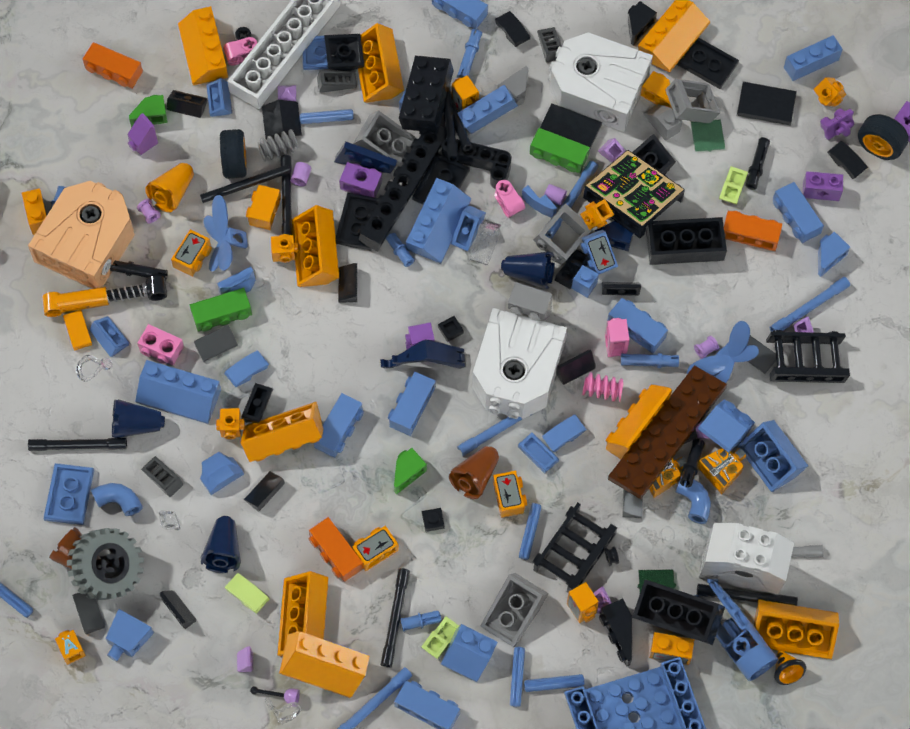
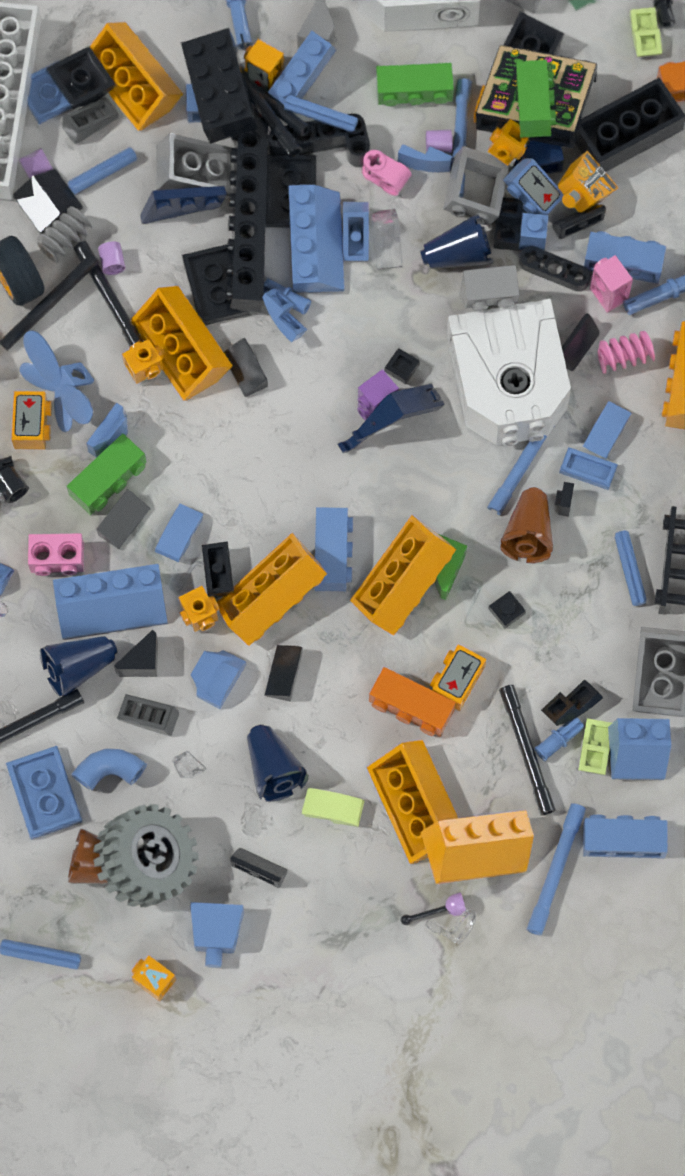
camera: 25 degrees left, 5 degrees up
dark grey slope [72,593,105,634] -> none
lavender slope [237,646,253,672] -> none
light orange brick [246,185,281,230] -> none
medium lavender brick [339,162,382,198] -> none
medium blue brick [388,372,436,436] -> none
brick [493,471,527,518] -> none
black tile [540,103,602,152] -> none
lavender slope [598,138,625,163] -> none
none -> black slope [114,630,158,677]
none -> medium blue slope [263,288,307,343]
none -> medium blue axle [284,95,357,132]
none -> light orange slope [350,515,457,636]
none -> bright green brick [516,60,556,138]
none -> black beam [519,246,590,291]
none -> black slope [541,679,603,726]
none -> black plate [555,482,574,517]
none -> light orange torso [558,151,619,213]

